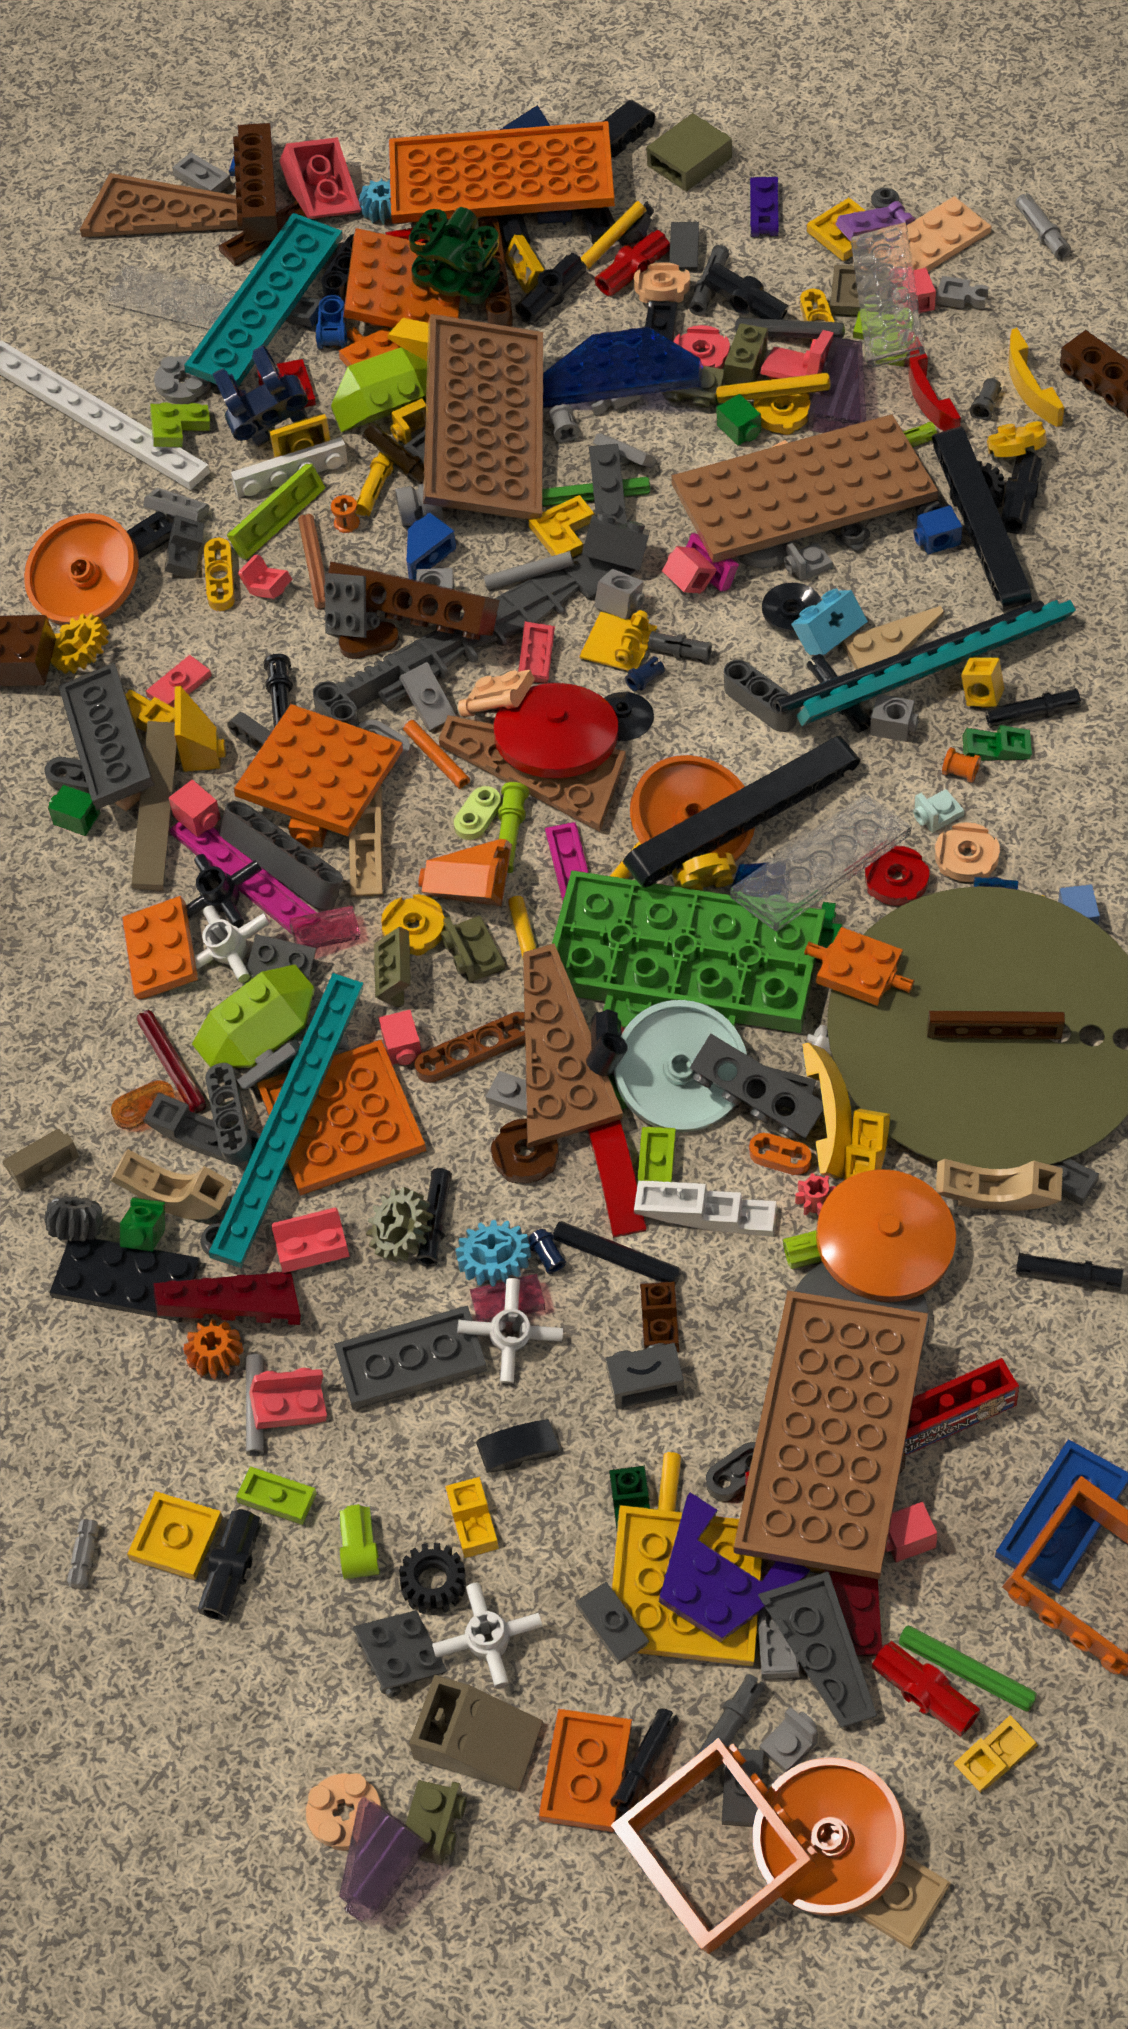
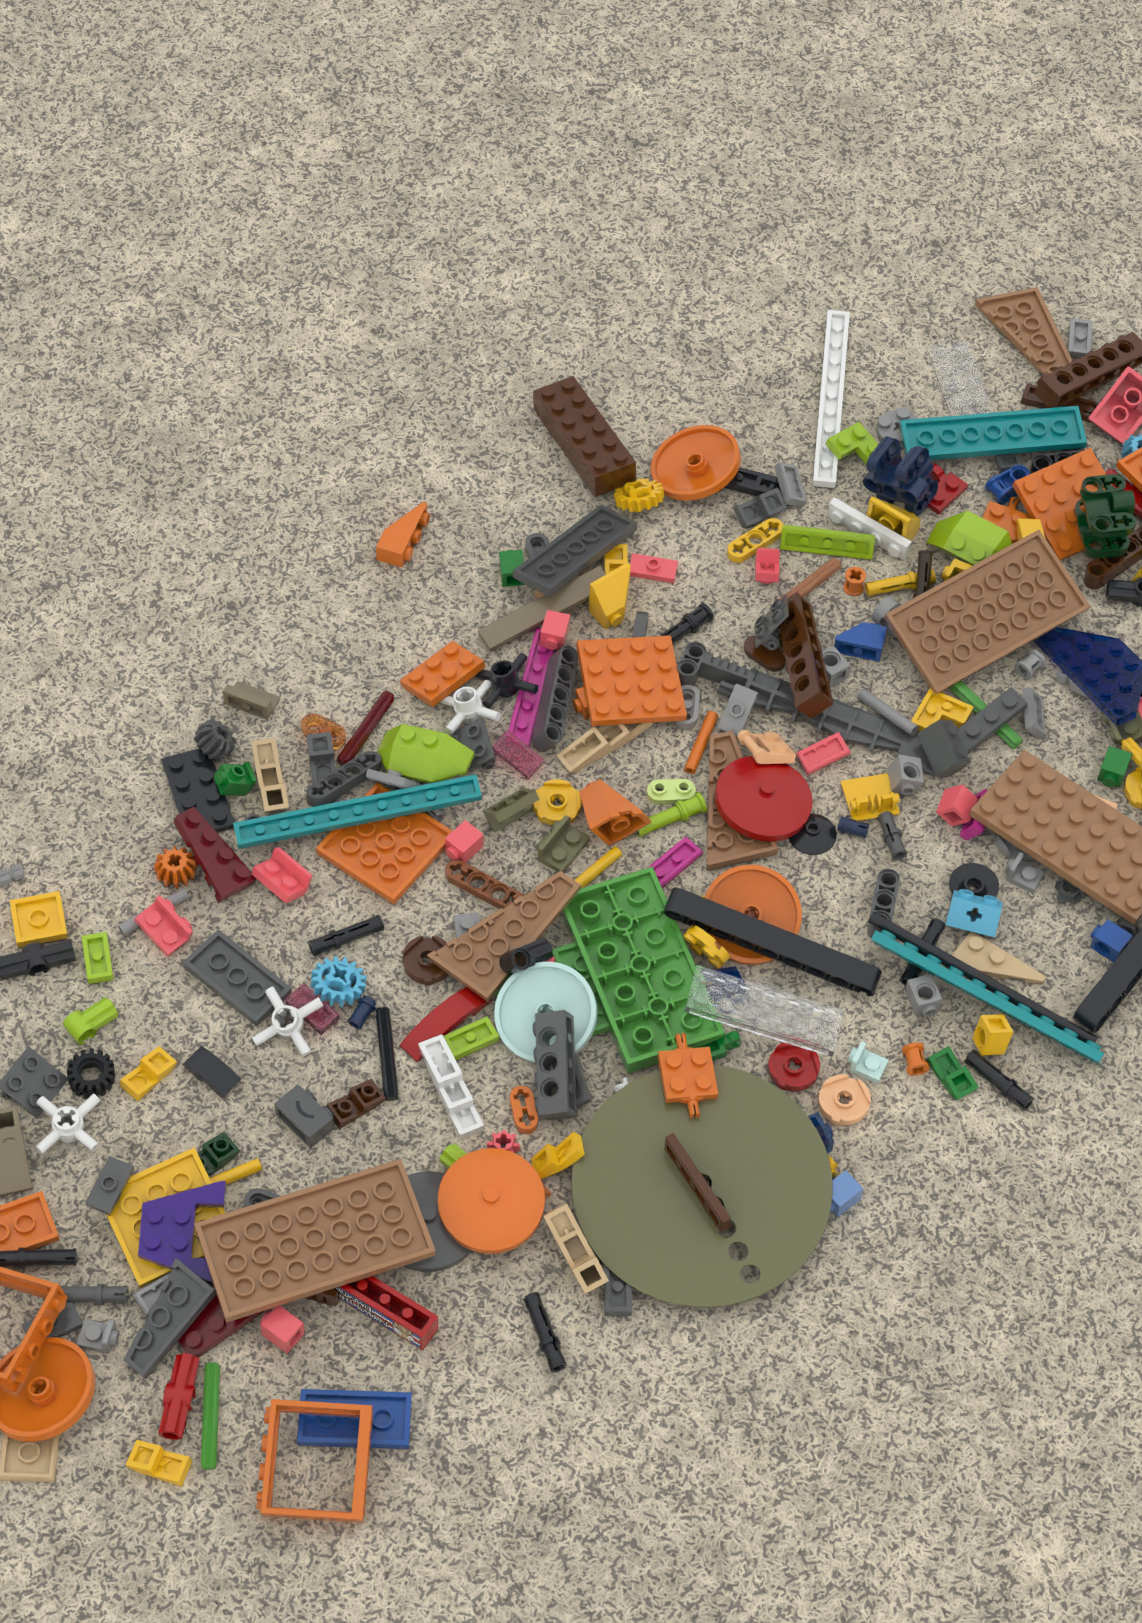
camera: 50 degrees right, 0 degrees up
olive gear [366,1187,433,1263] -> none
yellow slope [802,1043,852,1179] -> none

